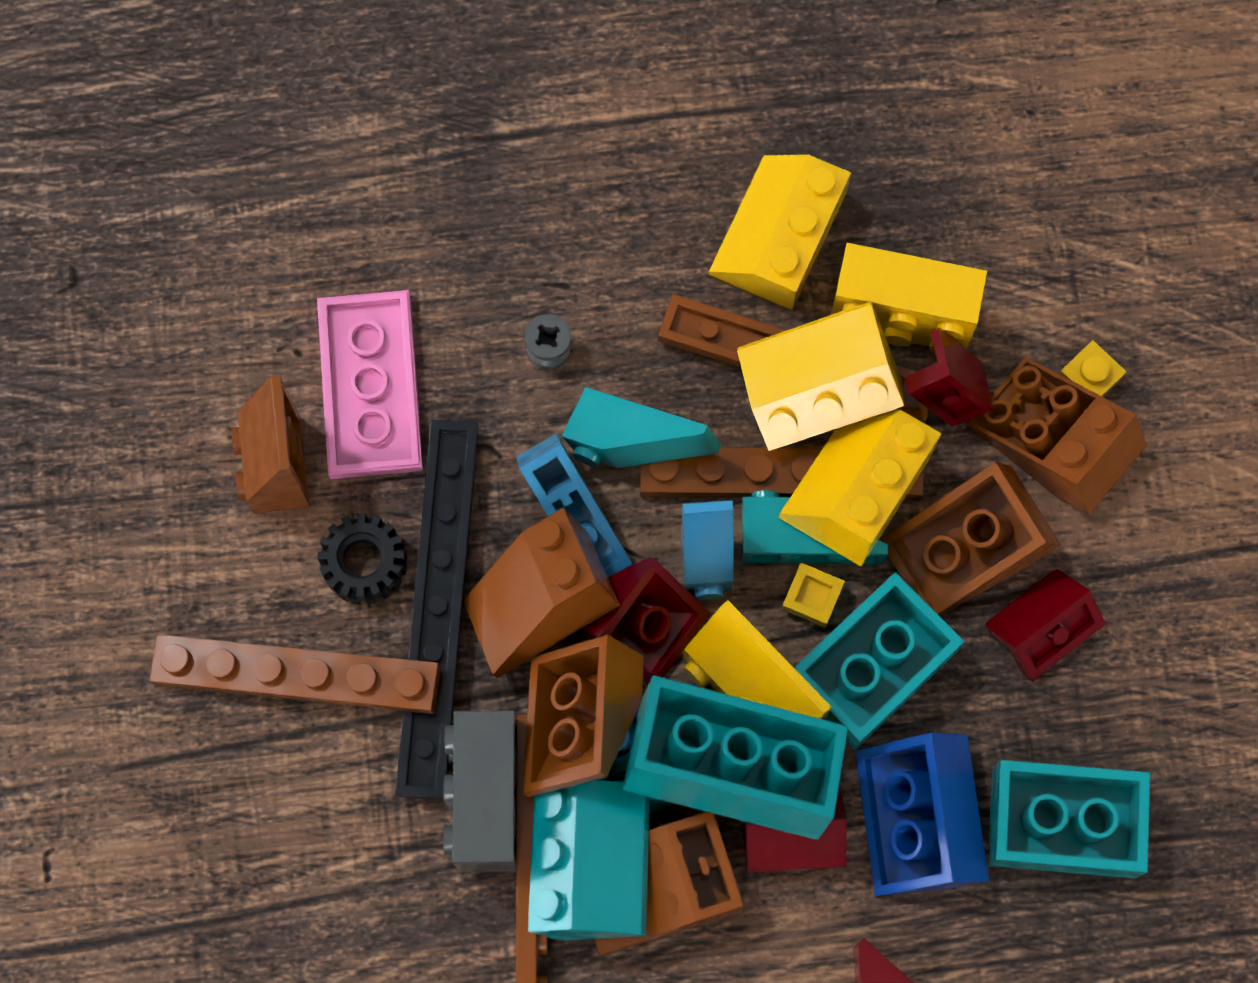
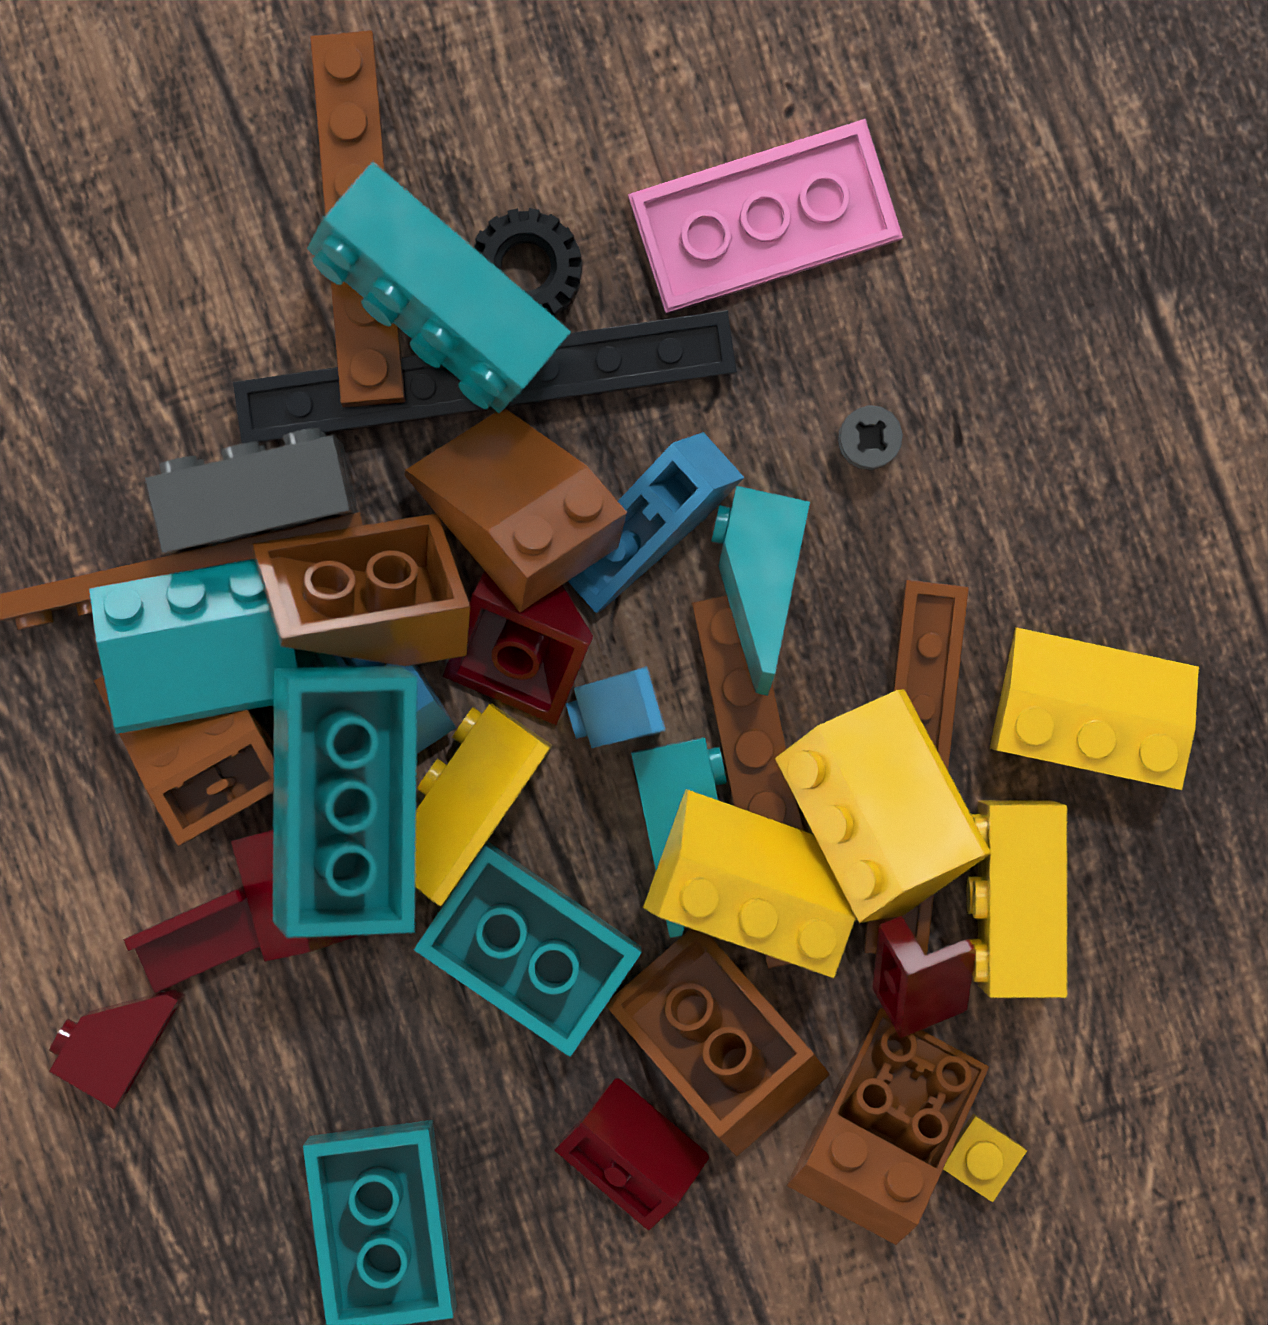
camera: 75 degrees right, 15 degrees up
dark orange slope [231,375,310,514] -> none
yellow plate [782,563,845,628] -> none
blue slope [855,732,989,897] -> none
none -> dark red panel [123,886,260,993]
none -> teal brick [307,162,571,413]

